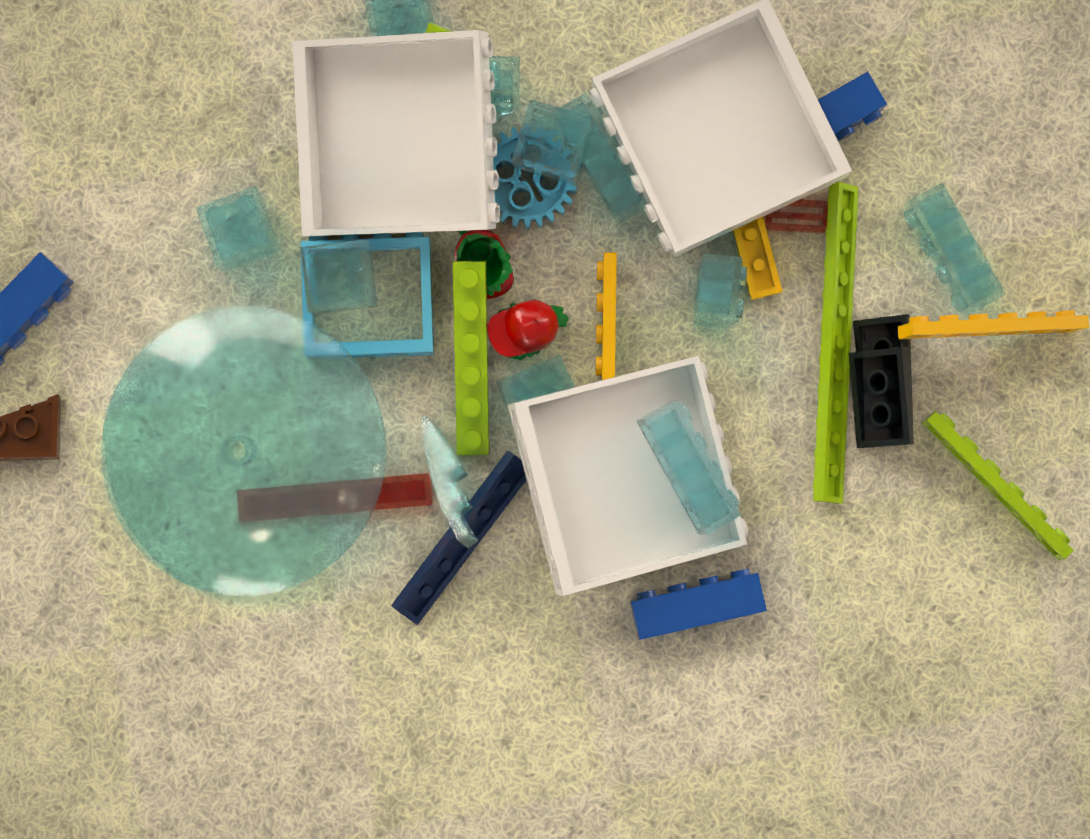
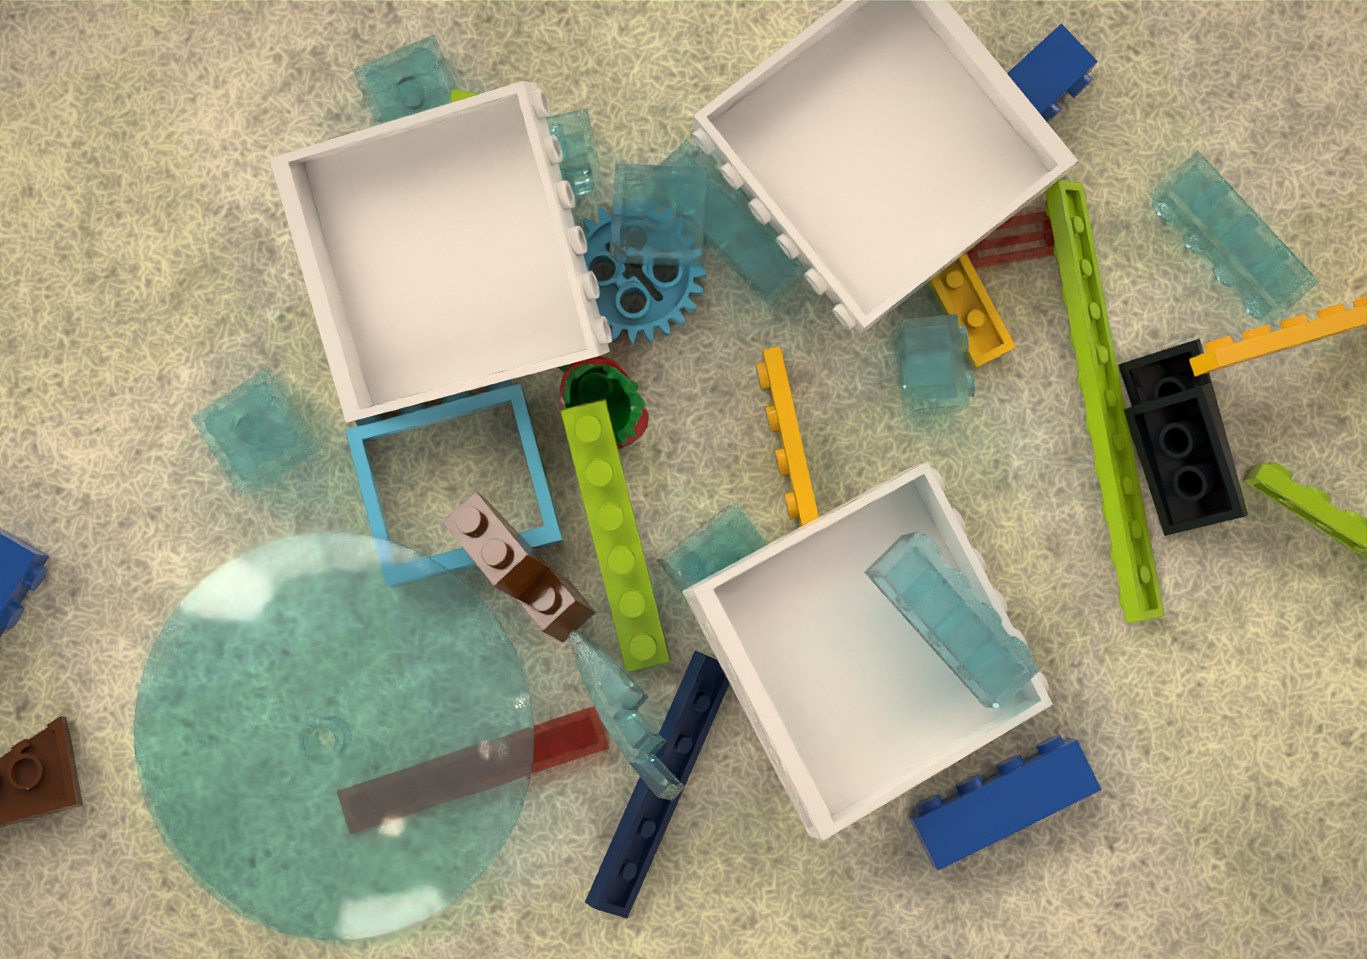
camera: 15 degrees left, 0 degrees up
clear light blue brick [300,240,378,314] -> none
red hair [487,299,569,360] -> none
none -> arch [443,491,596,643]

